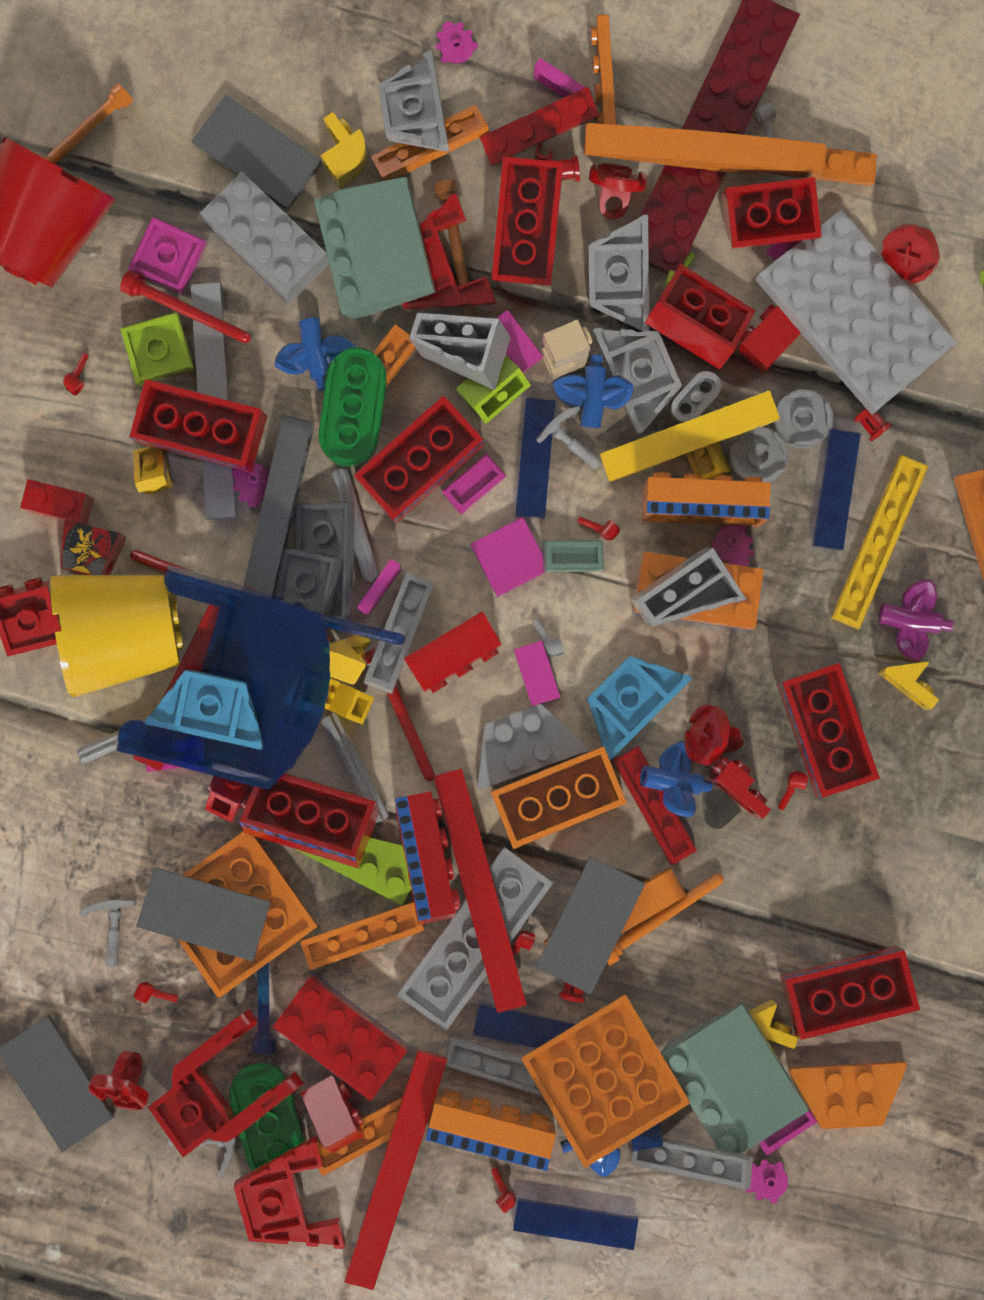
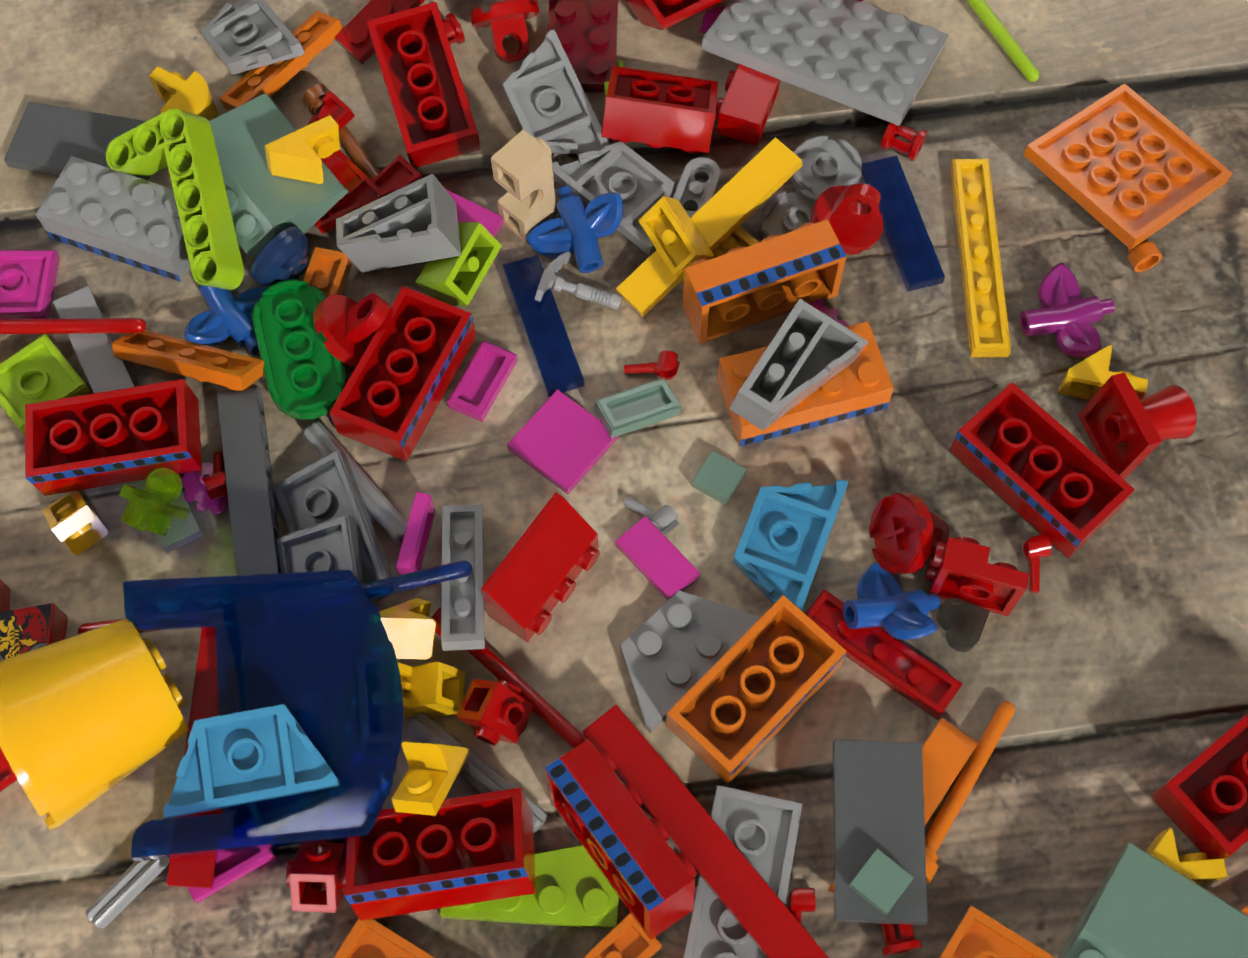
camera: 25 degrees left, 20 degrees down
none -> lime beam [106,108,244,290]
none -> orange plate [112,330,264,391]
none -> clear neon green hips [119,468,191,536]
none -> red hand [202,452,228,500]
none -> dark blue piece [250,226,309,286]
none -> yellow slope [264,115,340,184]
none -> red tile [314,293,389,367]
none -> yellow slope [391,741,469,816]
none -> red brick [455,679,534,746]
none -> yellow slope [638,196,714,279]
none -> sand green tile [692,450,747,505]
none -> red tile [811,183,883,255]
none -> sand green tile [848,848,914,916]
none -> red plant [1078,372,1197,479]

